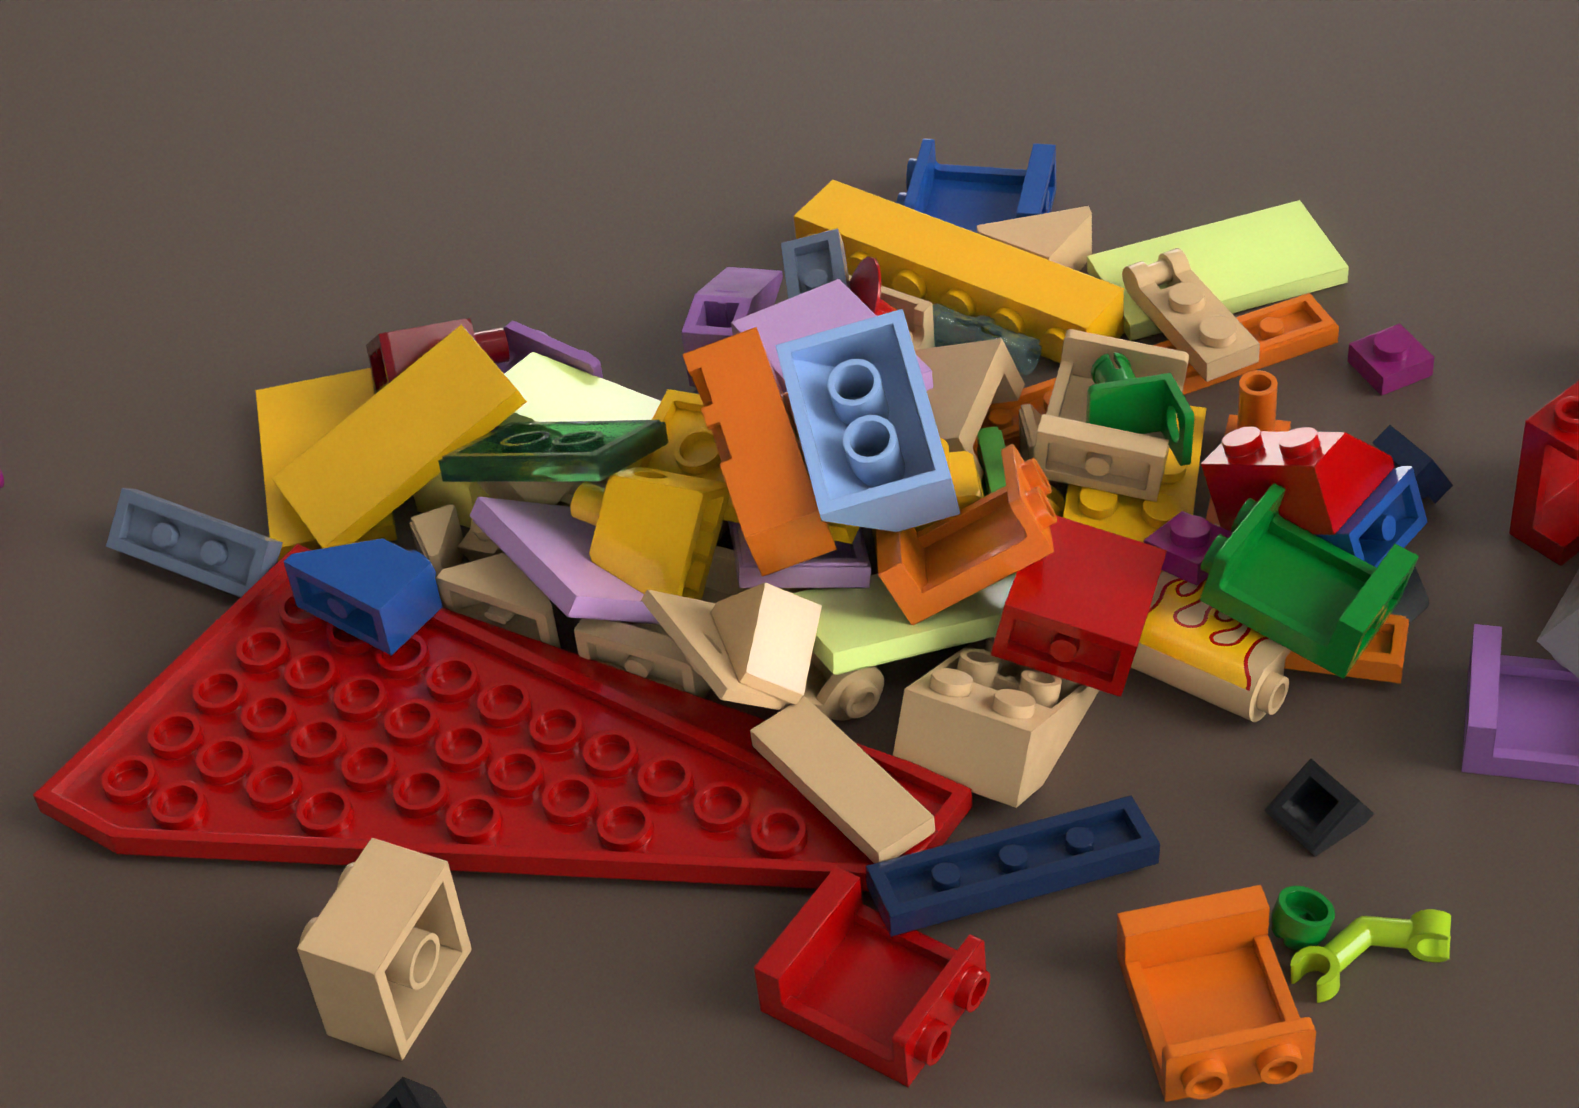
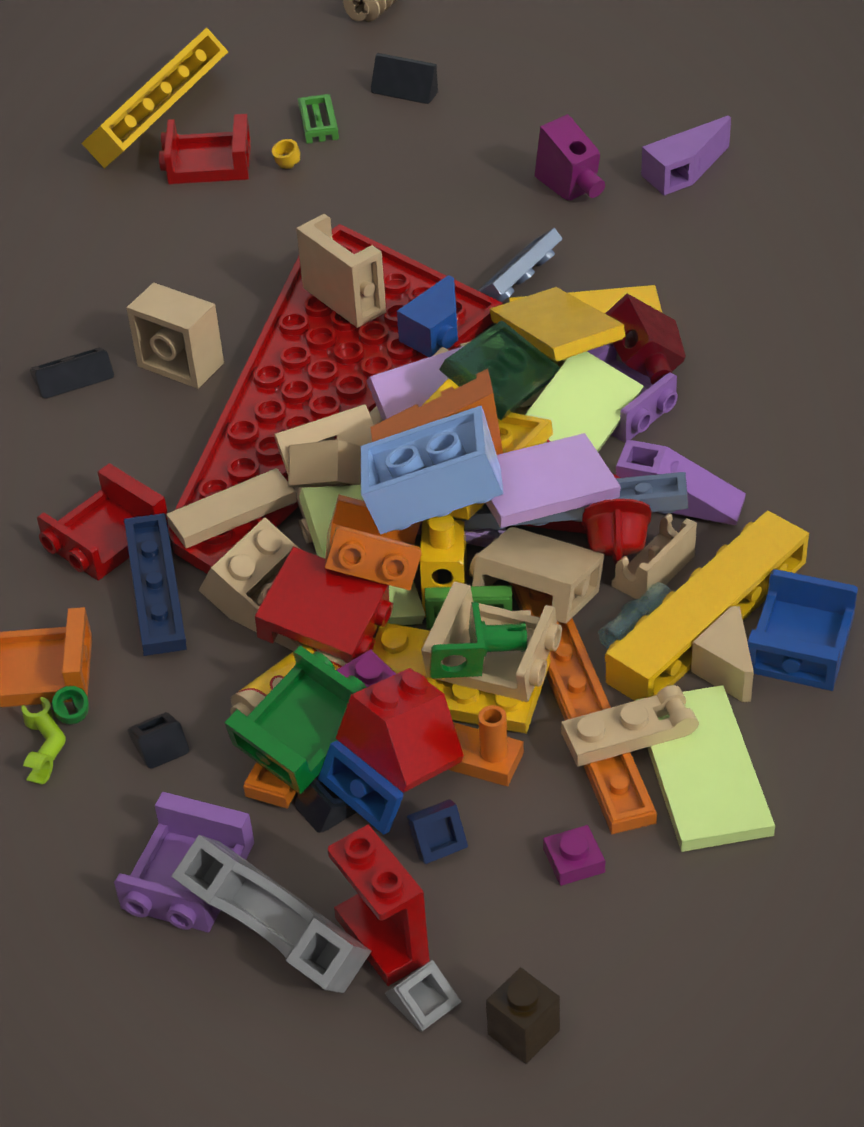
camera: 95 degrees right, 0 degrees up
none -> tan panel [296,214,386,328]

